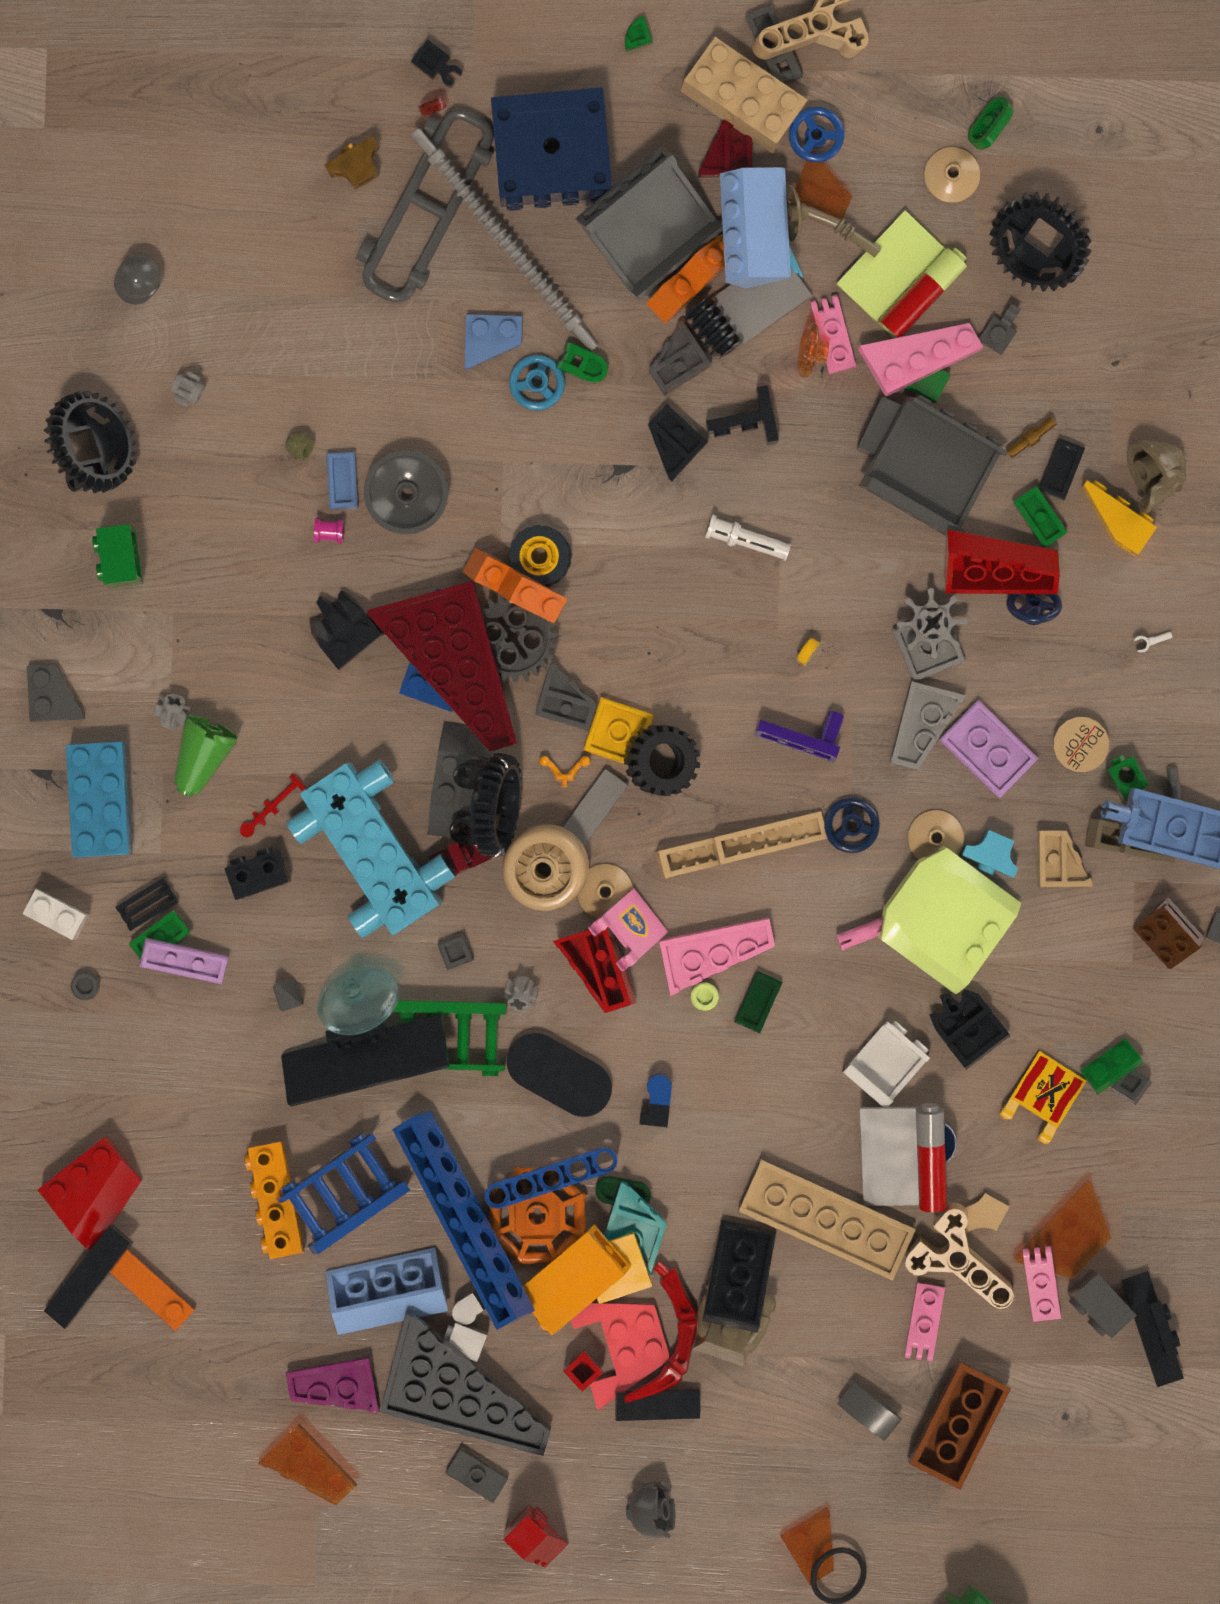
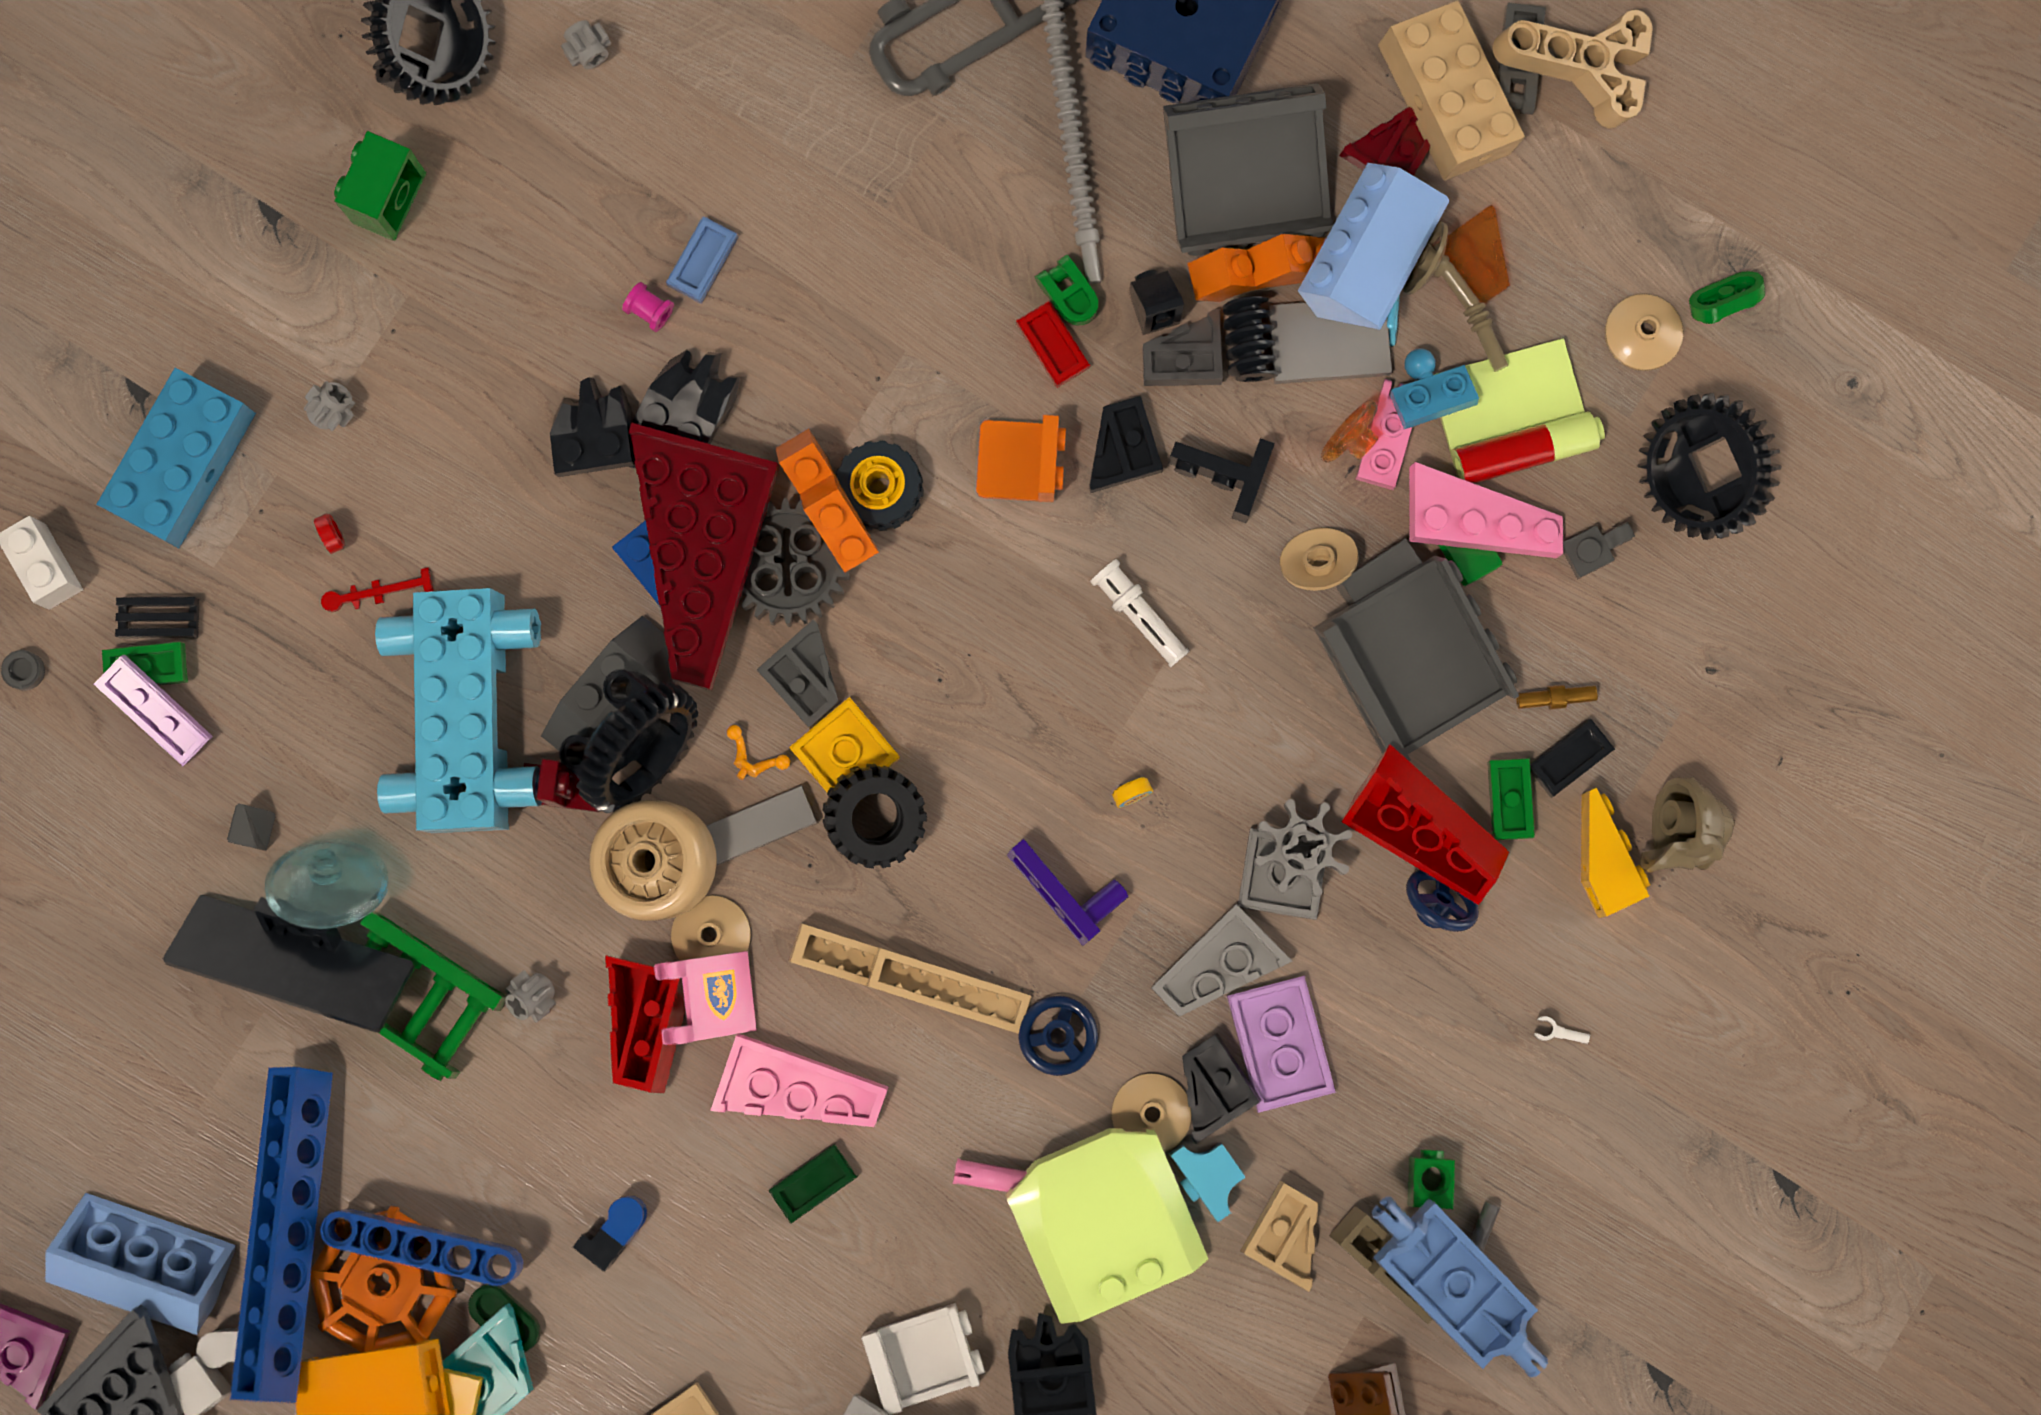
camera: 30 degrees right, 5 degrees down
dark grey wing [27,664,85,722] -> none
bright green cone [174,715,238,797] -> none
black brick [224,847,290,900] -> none
light orange brick [244,1140,305,1259] -> none
blue fence [276,1133,410,1255] -> none
olive plate [285,432,314,460] -> none
dark grey dish [364,450,448,535] -> none
dark grey tile [437,934,473,970] -> none
medium blue wing [464,314,522,370] -> none
black tile [507,1033,612,1117] -> none
dark azure piece [509,355,565,411] -> none
yellowish green tile [691,982,719,1011] -> none
blue piece [789,107,844,162] -> none
tan piece [1053,717,1109,772] -> none
none -> red tile [314,513,345,554]
none -> black plate [632,350,740,444]
none -> orange bracket [976,415,1066,502]
none -> red tile [1016,301,1090,388]
none -> black slope [1129,270,1184,335]
none -> black wing [1182,1033,1262,1144]
none -> tan dish [1280,528,1359,591]
none -> dark azure plate [1390,348,1479,430]

